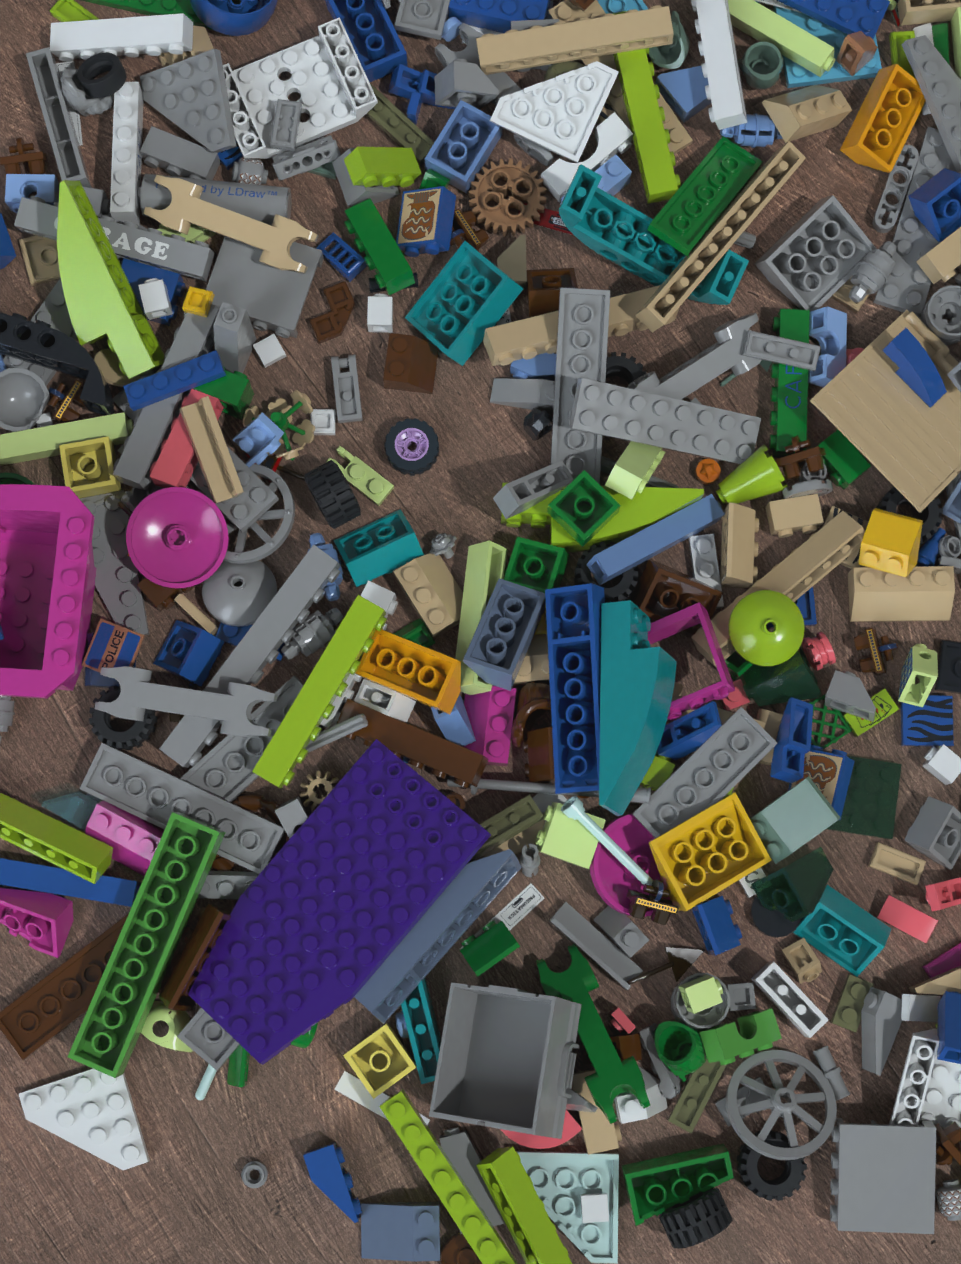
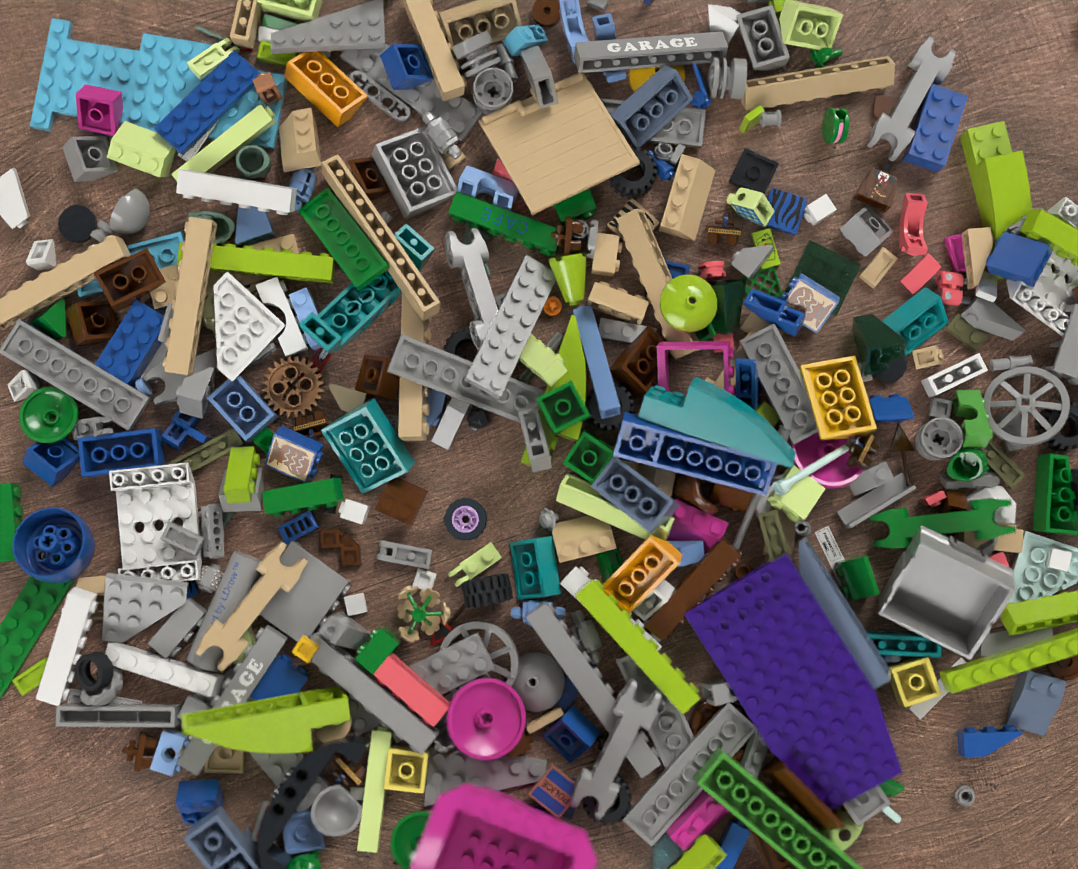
camera: 70 degrees left, 5 degrees up
blue plate [123,350,226,411] -> none
white brick [138,278,173,320] -> none
tan fence [179,396,244,504] -> none
light blue bracket [233,412,284,467] -> none
tan gear [299,770,339,812] -> none
light grey axle [306,714,368,753] -> none
yellowish green brick [678,975,723,1014] -> none
light grey tile [742,330,821,371] -> none
sand green slope [750,776,841,864] -> none
yellow slope [859,508,923,577] -> none
blue slope [882,328,947,408] -> none
none -> reddish brown slope [348,157,390,201]
none -> coral piece [934,270,971,306]

